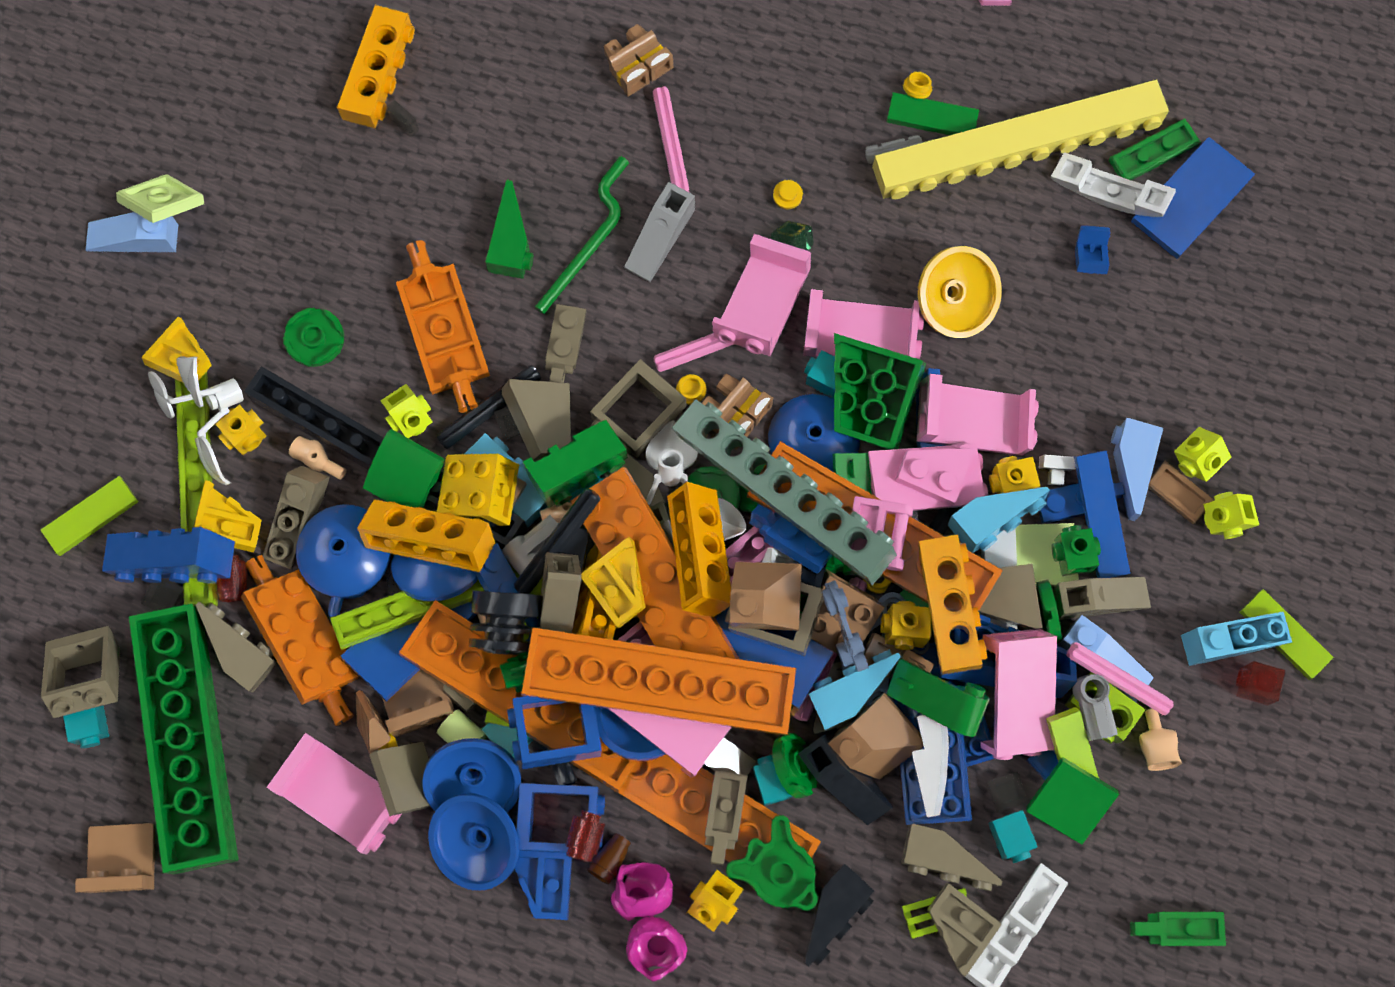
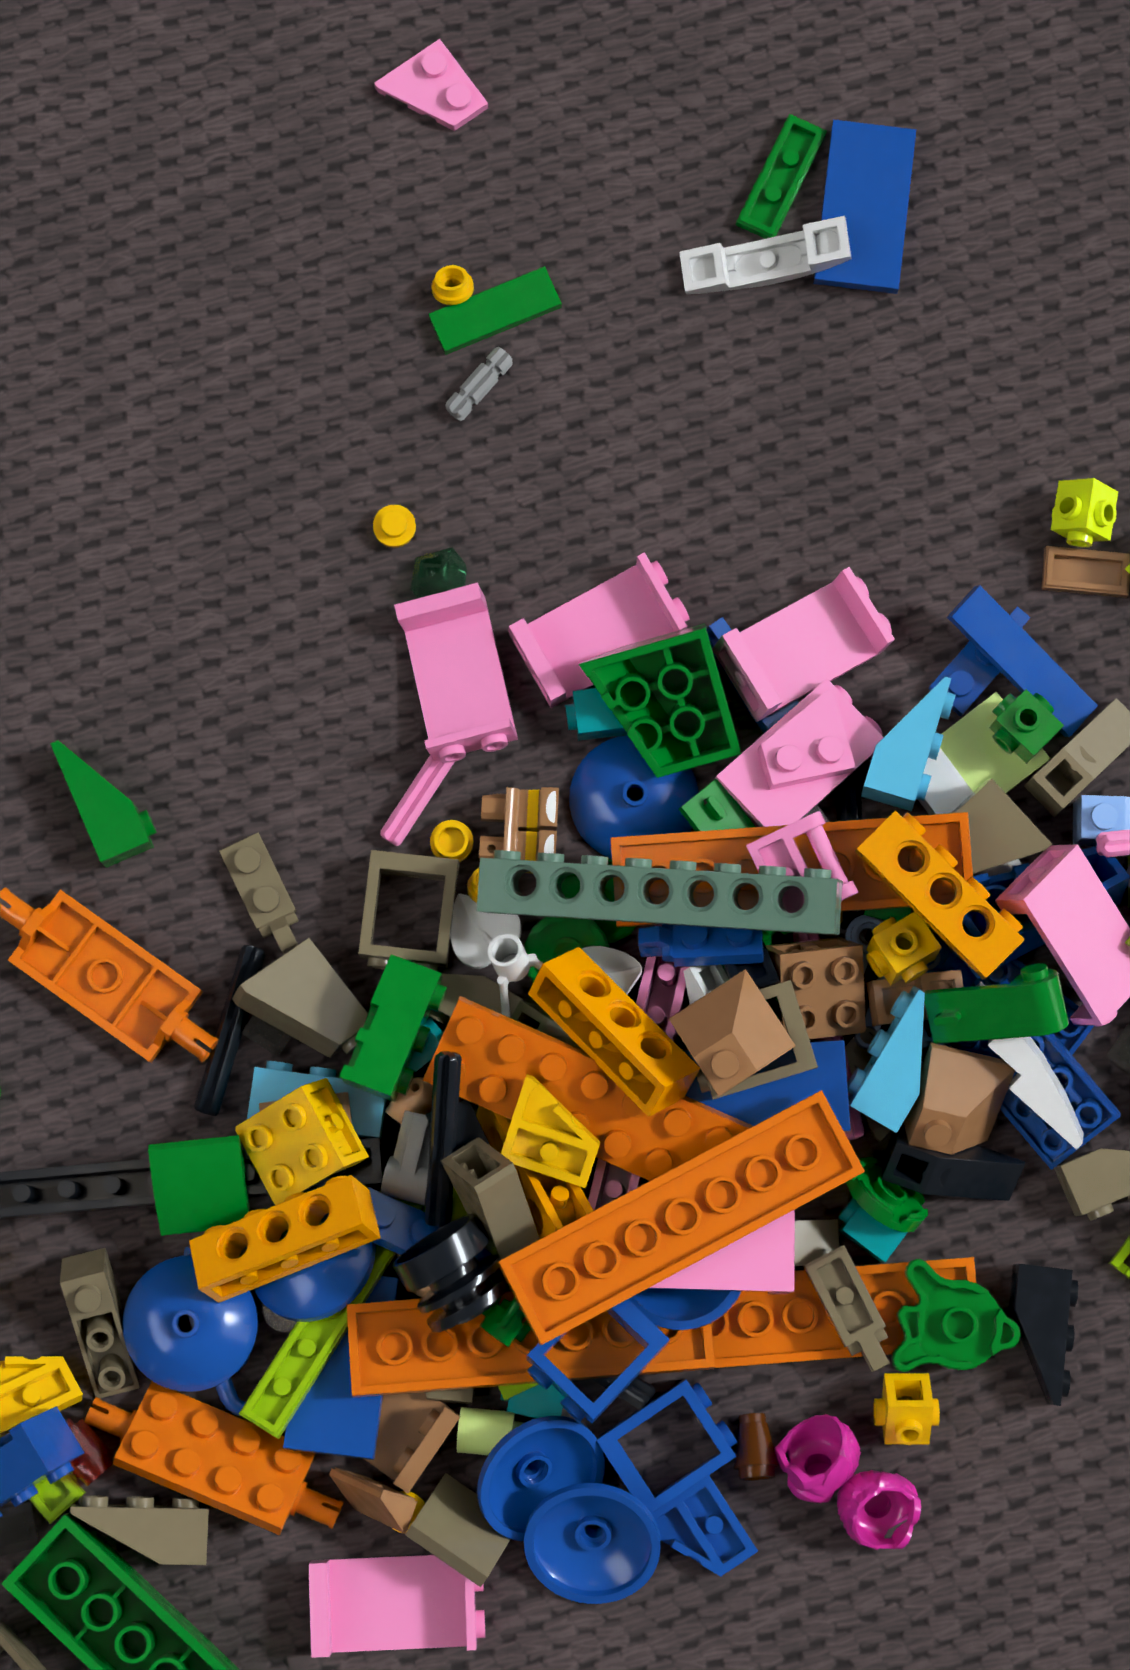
camera: 40 degrees left, 5 degrees up
light nougat piece [289,436,346,480] -> none
neon yellow brick [380,384,433,438] -> none
green piece [535,156,629,315] -> none
clear red brick [565,810,605,862] -> none
medium nougat hips [604,24,673,97] -> none
light grey slope [624,182,695,282] -> none
bright pink axle [653,86,689,192] -> none
sand blue plant [821,580,869,672] -> none
light yellow brick [873,80,1169,199] -> none
yellow dish [918,246,1002,338] -> none
yellow brick [989,456,1041,494] -> none
green tile [1036,580,1062,643] -> none
white tile [1039,455,1075,486] -> none
blue bracket [1075,225,1111,274] -> none
light blue slope [1111,418,1163,521] -> none

